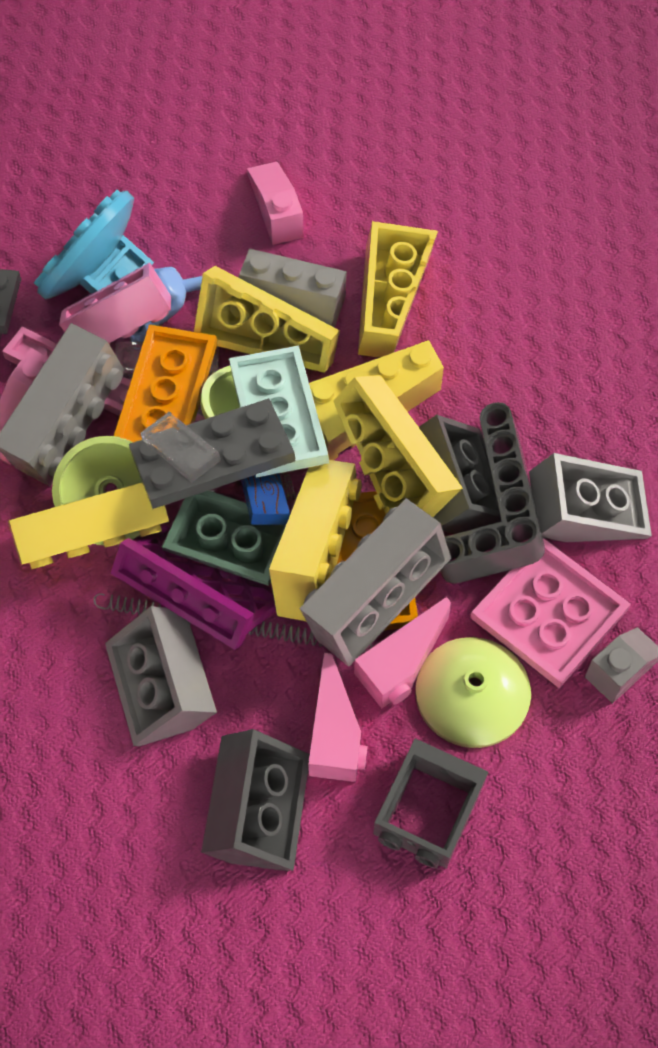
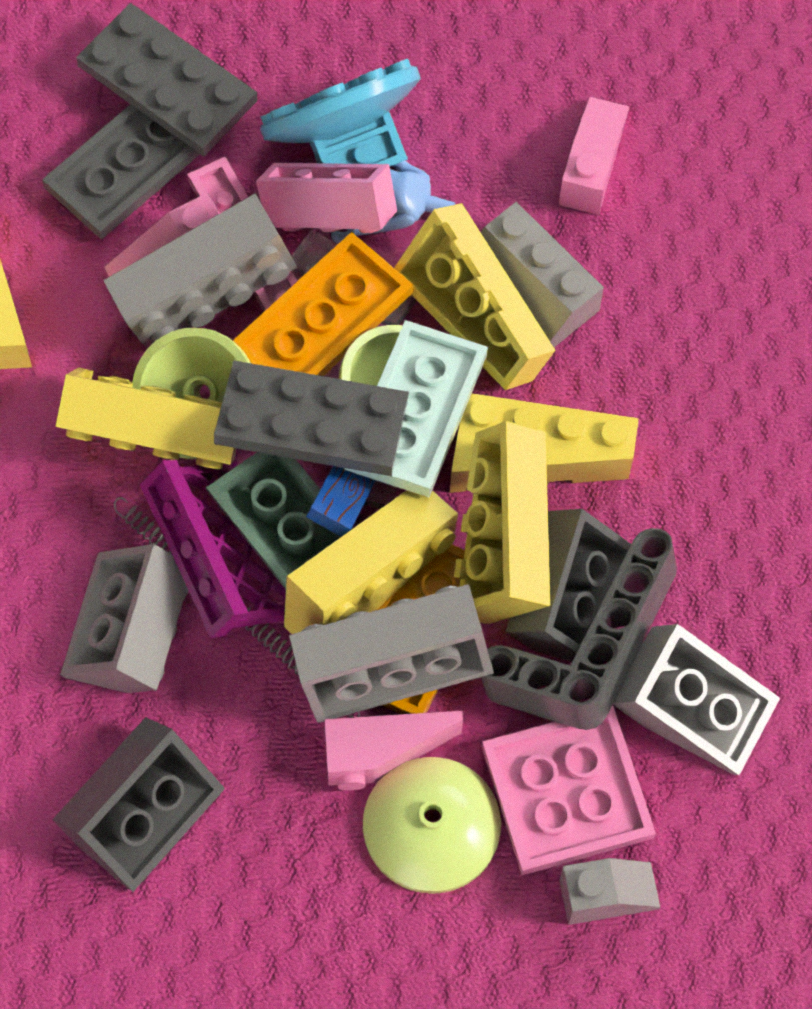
camera: 30 degrees right, 5 degrees up
clear tile [141,412,221,483] -> none
bright pink slope [308,653,368,782] -> none
light yellow wedge [358,221,438,358] -> none
dark grey window [373,738,488,869] -> none

